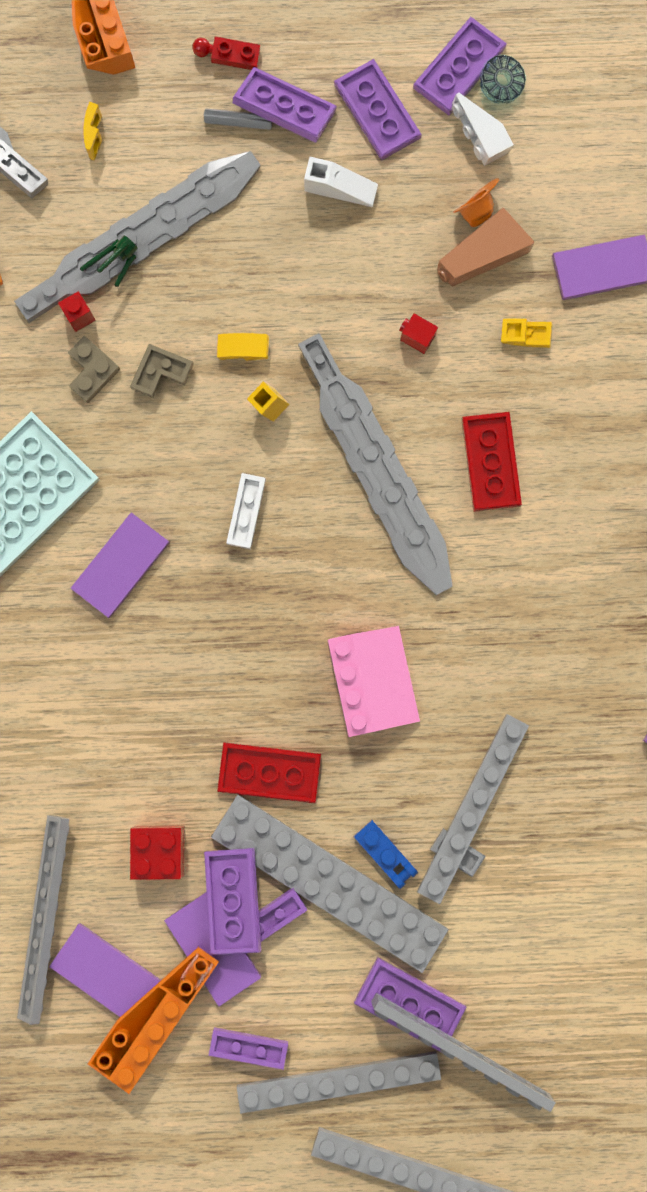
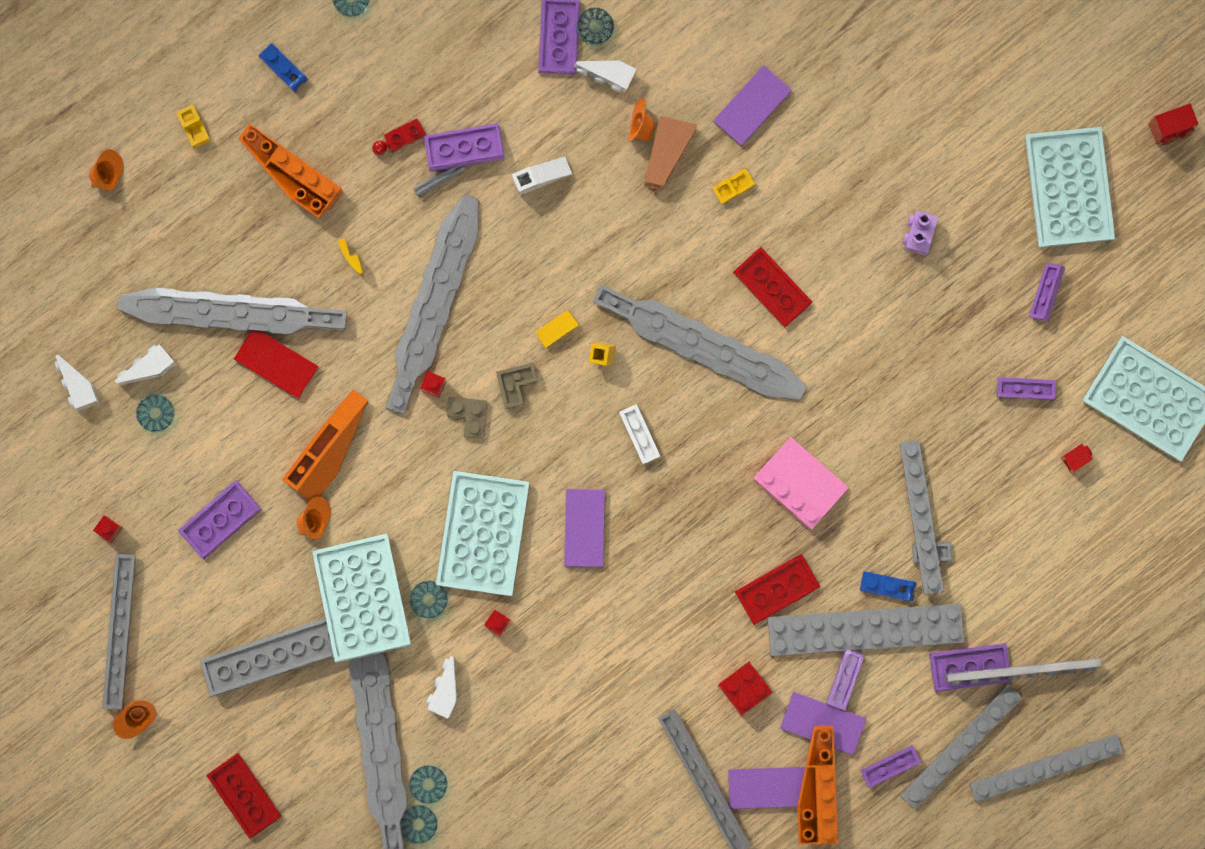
camera: 30 degrees left, 0 degrees up
dark green plant [80,235,138,287] -> none
medium lavender tile [204,848,261,955] -> none
medium lavender tile [334,59,422,161] -> none
red brick [399,313,439,354] -> none

